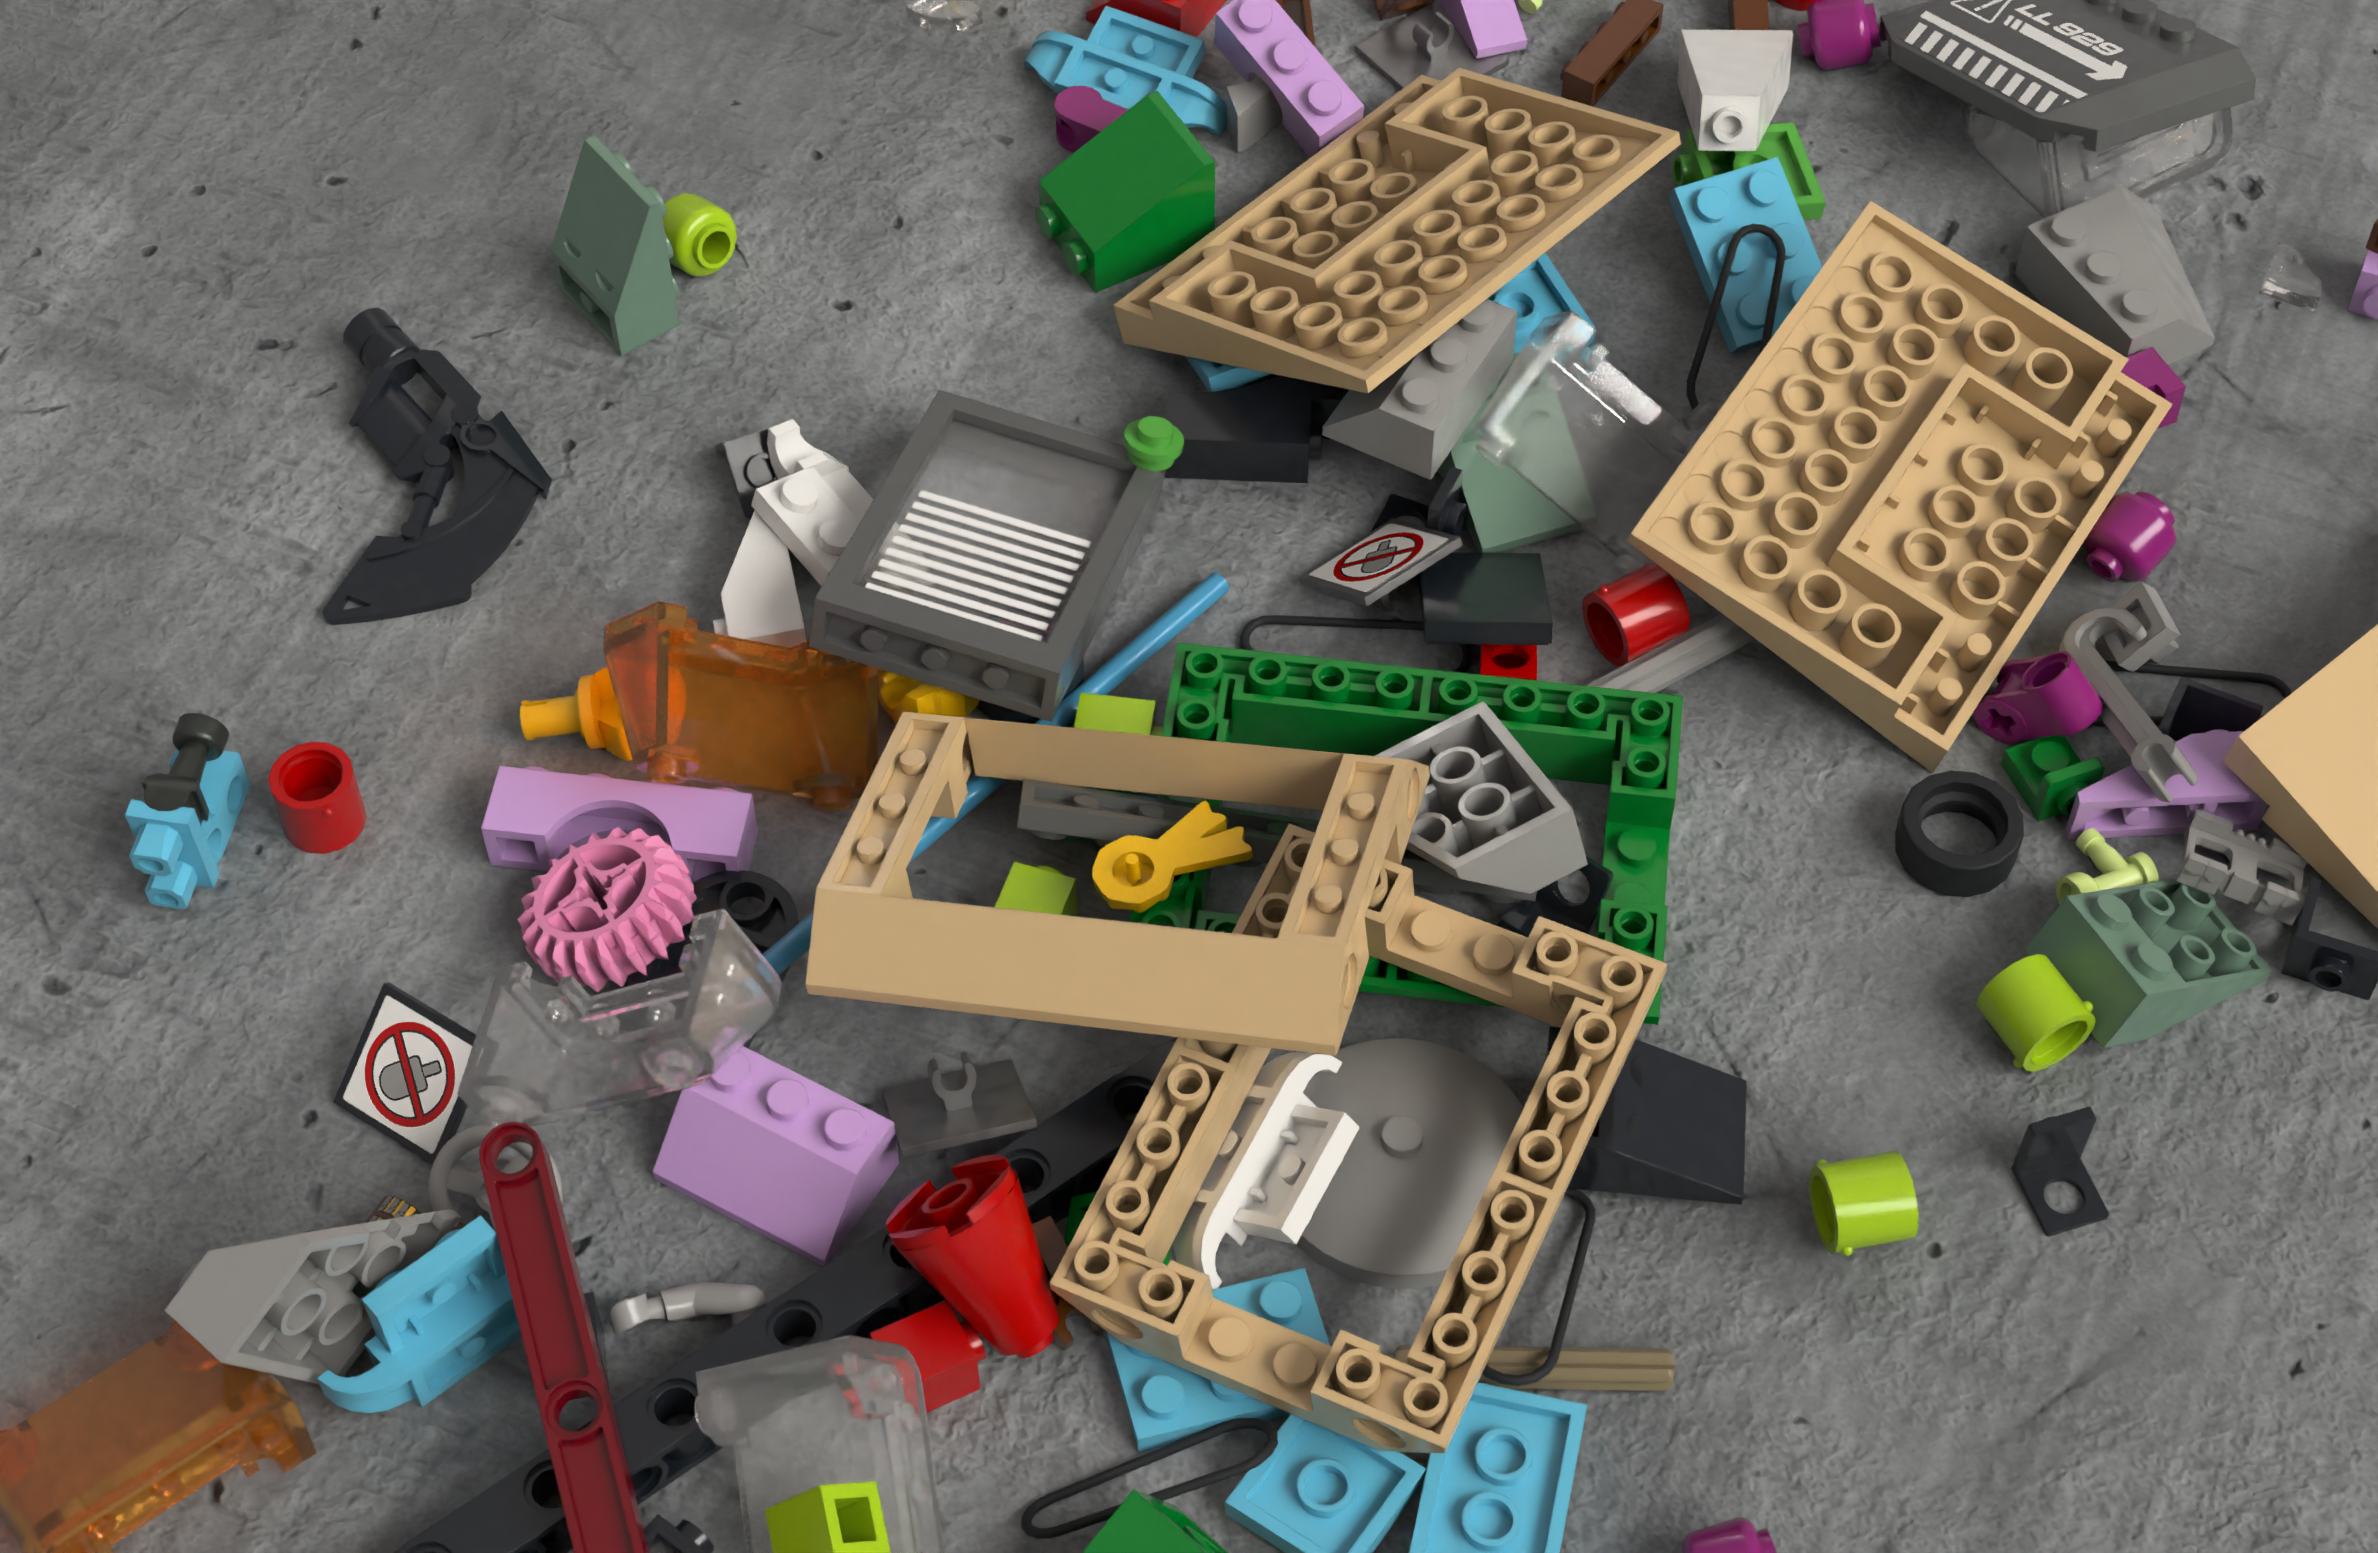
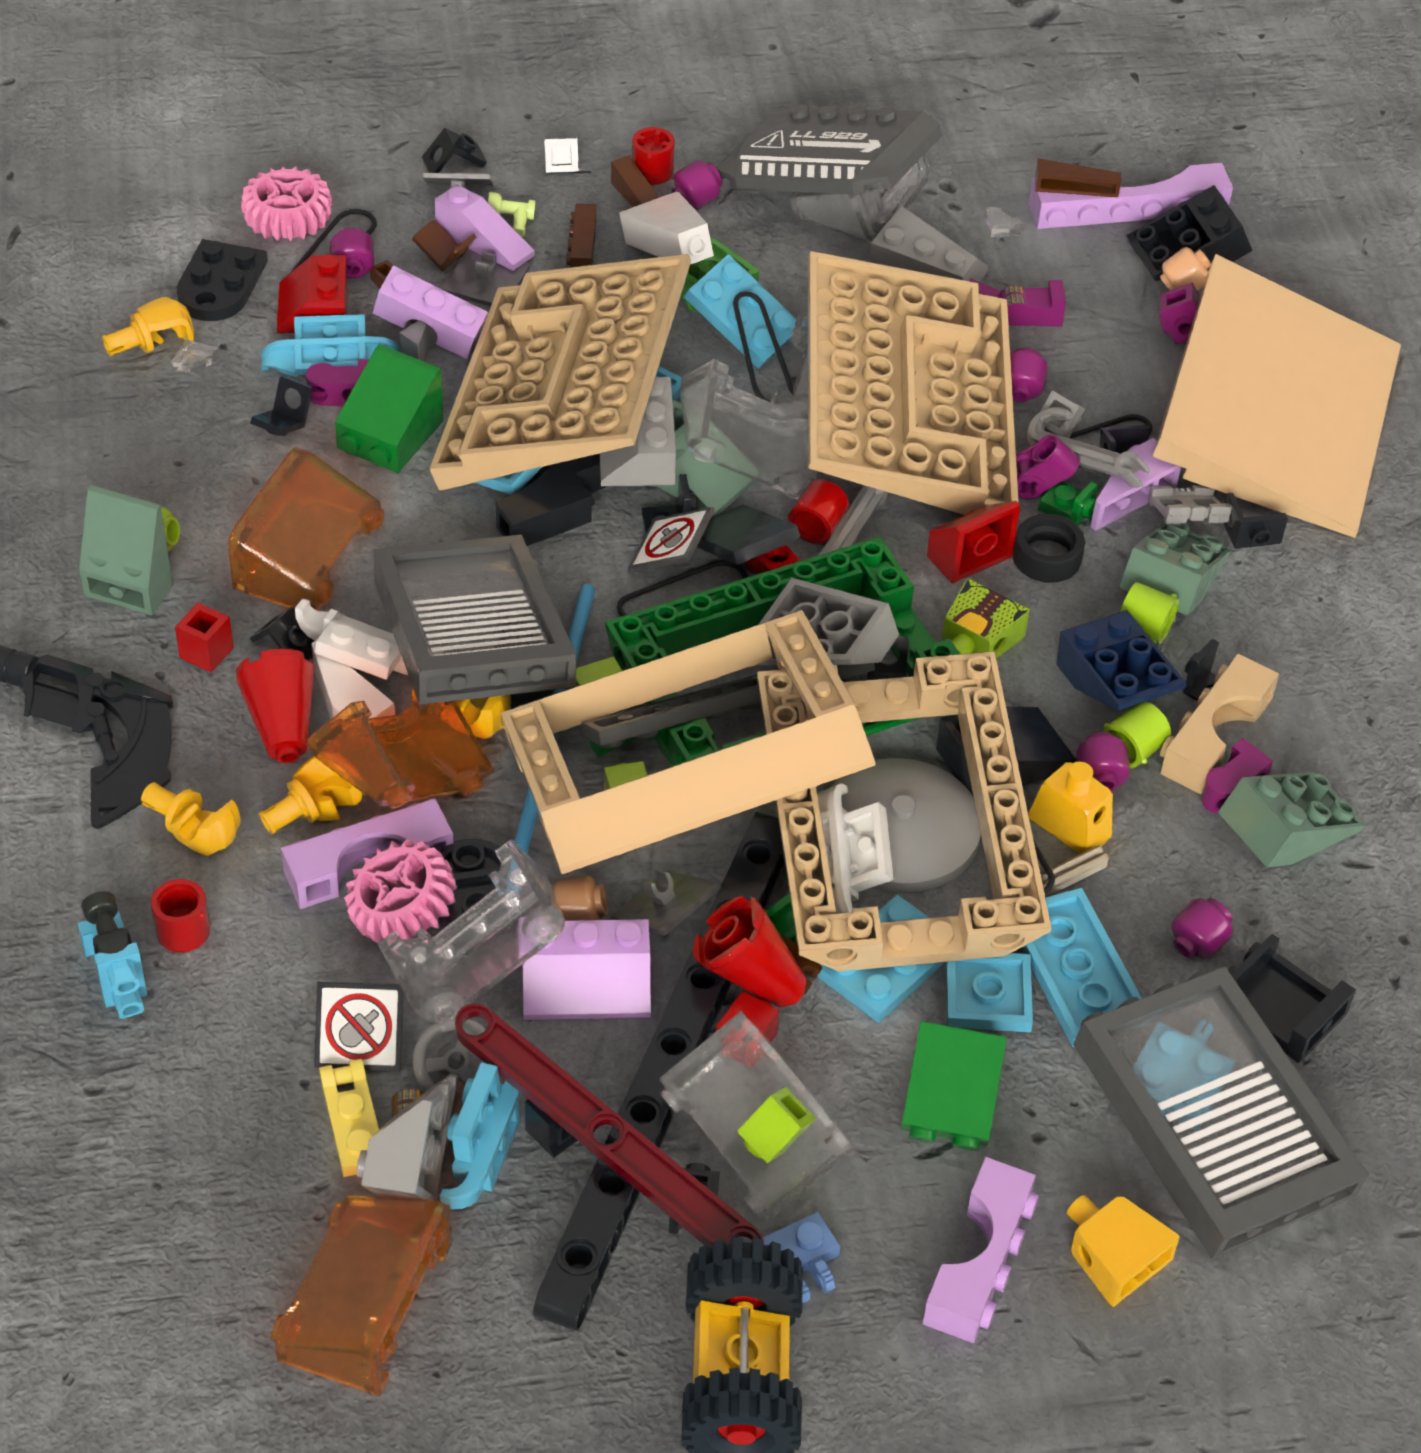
camera: 35 degrees left, 5 degrees down
light grey arm [610,1282,768,1335] -> none
black piece [1021,1418,1278,1539] -> none
yellow piece [1092,801,1253,913] -> none
bright green plate [1123,416,1184,471] -> none
yellowish green piece [2056,828,2159,905] -> none
none -> yellow piece [141,782,241,856]
none -> red brick [175,602,234,673]
none -> clear orange windscreen [228,447,384,610]
none -> red cone [236,648,315,763]
none -> black bracket [250,376,313,436]
none -> light yellow plate [319,1059,379,1177]
none -> medium nougat head [545,875,609,921]
none -> red slope [927,501,1021,584]
none -> lime torso [941,578,1030,659]
none -> magenta leg [1000,280,1066,326]
none -> yellow torso [1028,762,1113,854]
none -> dark blue slope [1056,610,1186,711]
none -> magenta head [1076,732,1130,792]
none -> tan arch [1160,654,1279,795]
none -> magenta leg [1201,738,1273,814]
none -> sand green slope [1218,772,1366,867]

